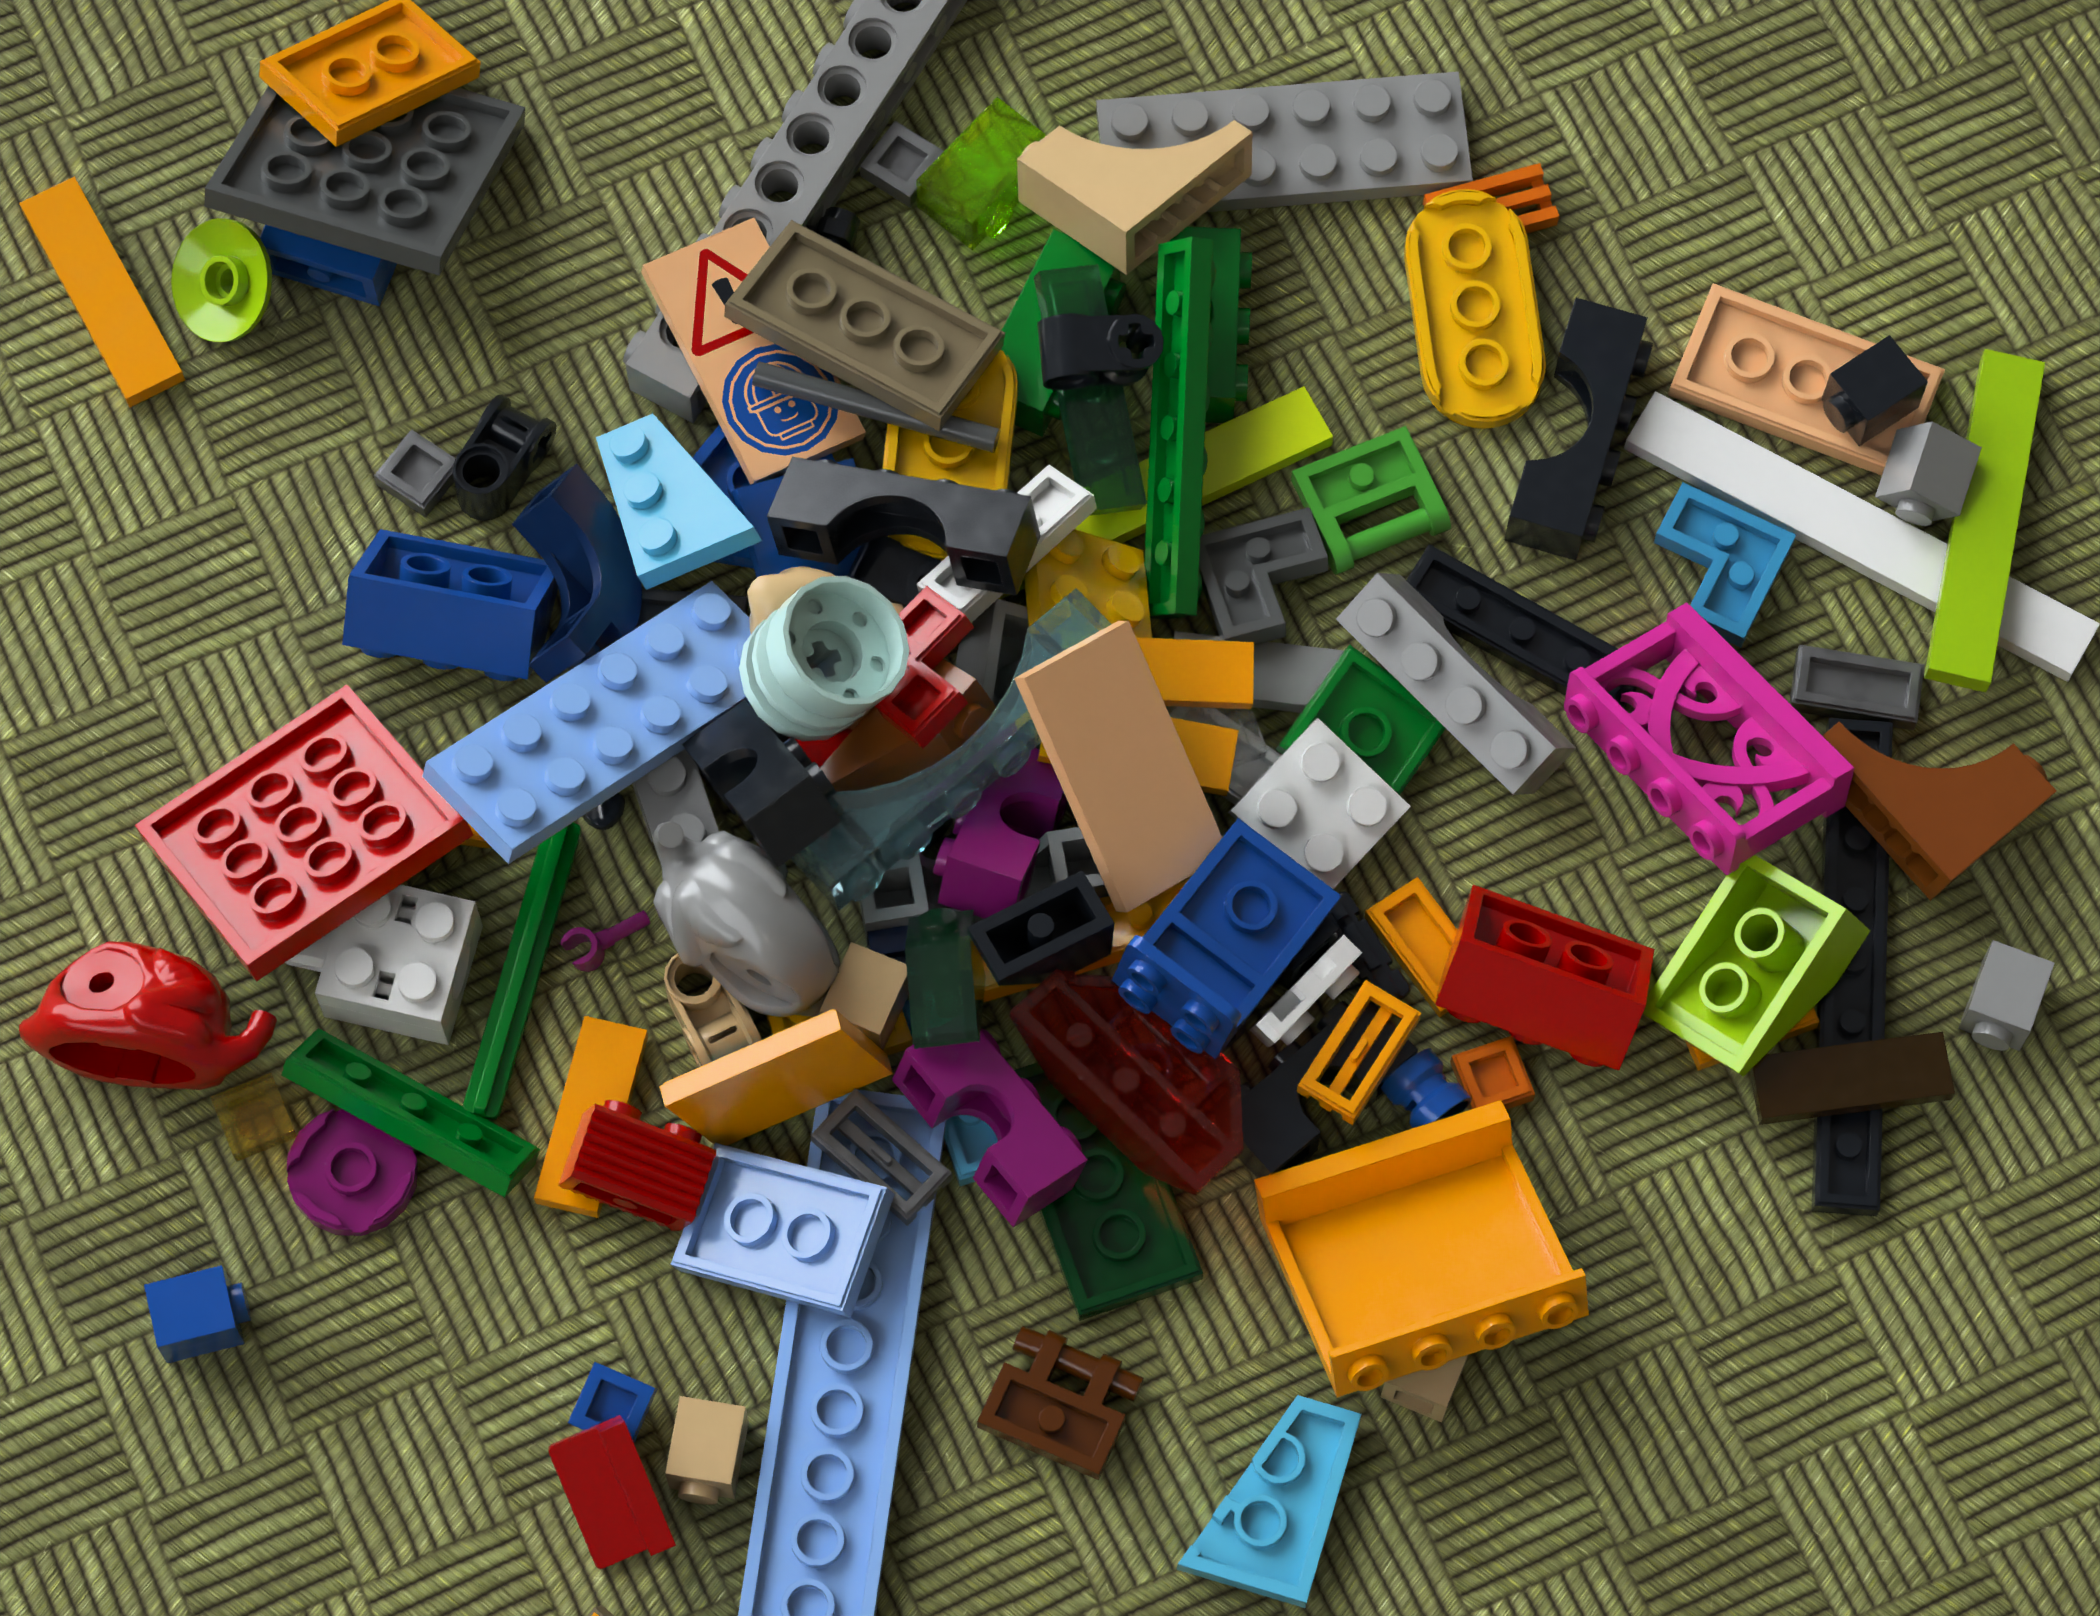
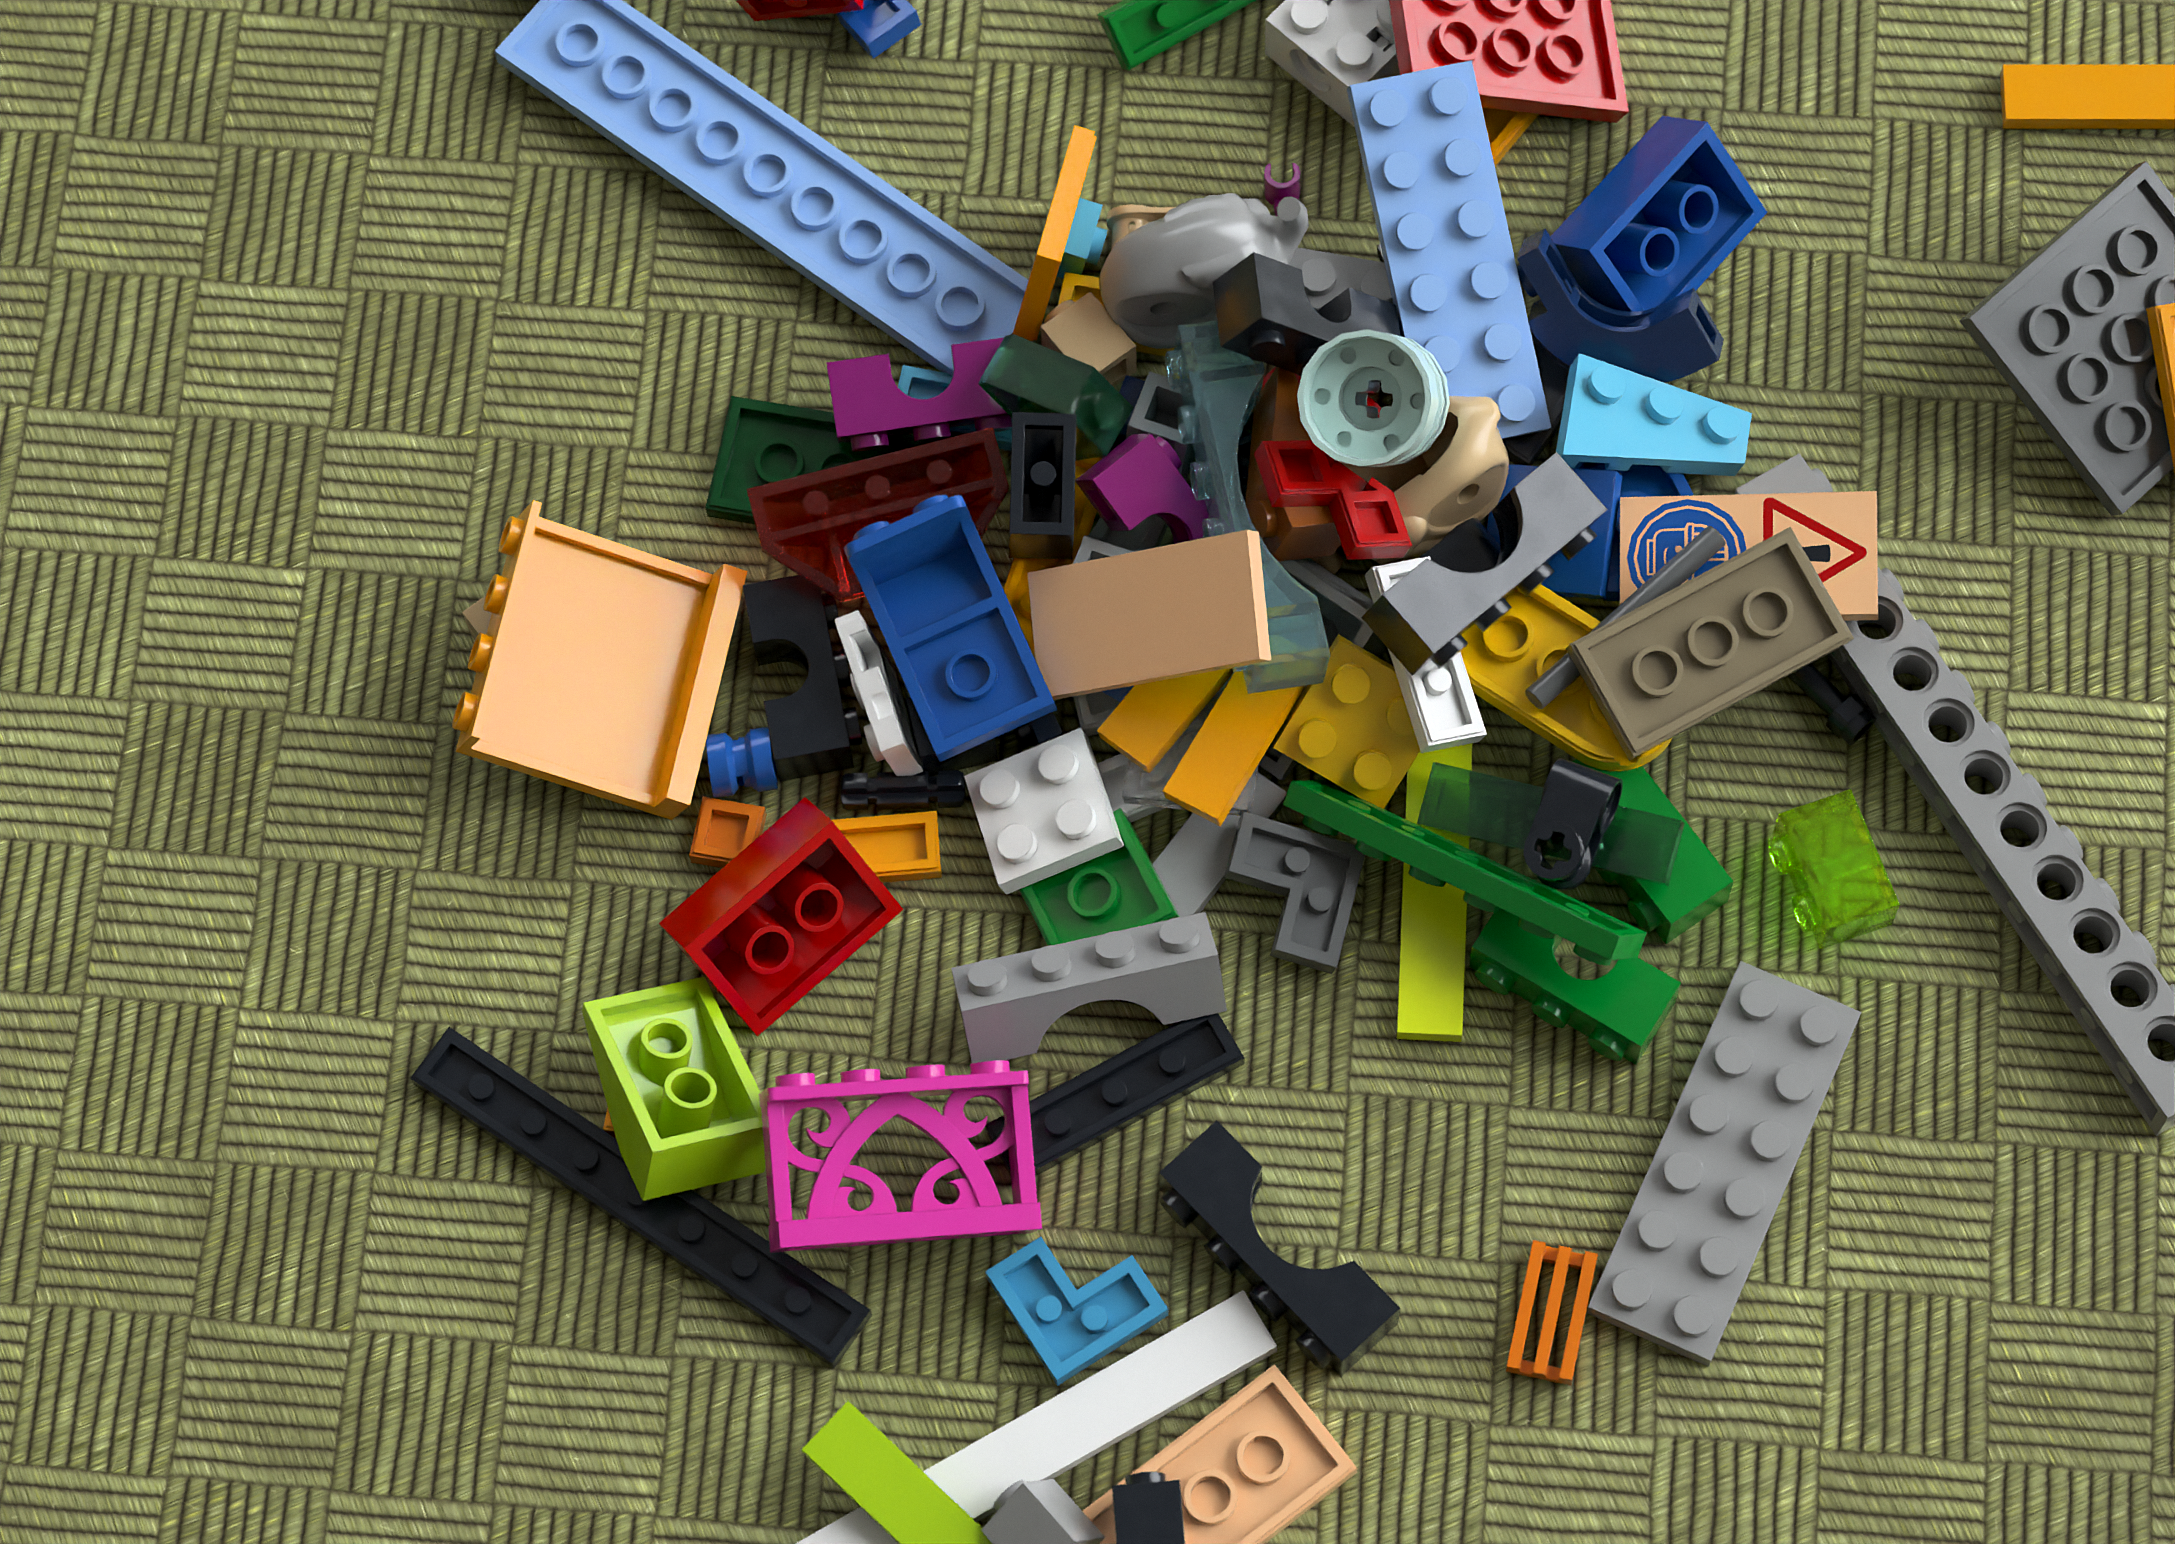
camera: 125 degrees right, 0 degrees up
lime dish [171,218,272,343] -> none
flat silver tile [374,429,456,518] -> none
black piece [453,395,557,521] -> none
green axle [462,822,582,1120] -> none
light orange tile [534,1016,648,1218] -> none
red brick [558,1100,717,1231] -> none
tan brick [665,1396,749,1505] -> none
light blue tile [670,1143,895,1317] -> none
flat silver tile [811,1088,952,1226] -> none
flat silver plate [860,121,945,208] -> none
reddish brown plate [977,1326,1144,1480] -> none
tan arch [1017,120,1253,275] -> none
medium azure wing [1177,1395,1361,1608] -> none
bright green plate [1291,426,1451,575] -> none
light orange tile [1297,980,1422,1126] -> none
yellow tile [1404,189,1546,429] -> none
dark brown tile [1749,1032,1955,1125] -> none
flat silver tile [1790,644,1925,730] -> none
dark orange arch [1822,721,2056,901] -> none
light grey brick [1958,940,2055,1051] -> none

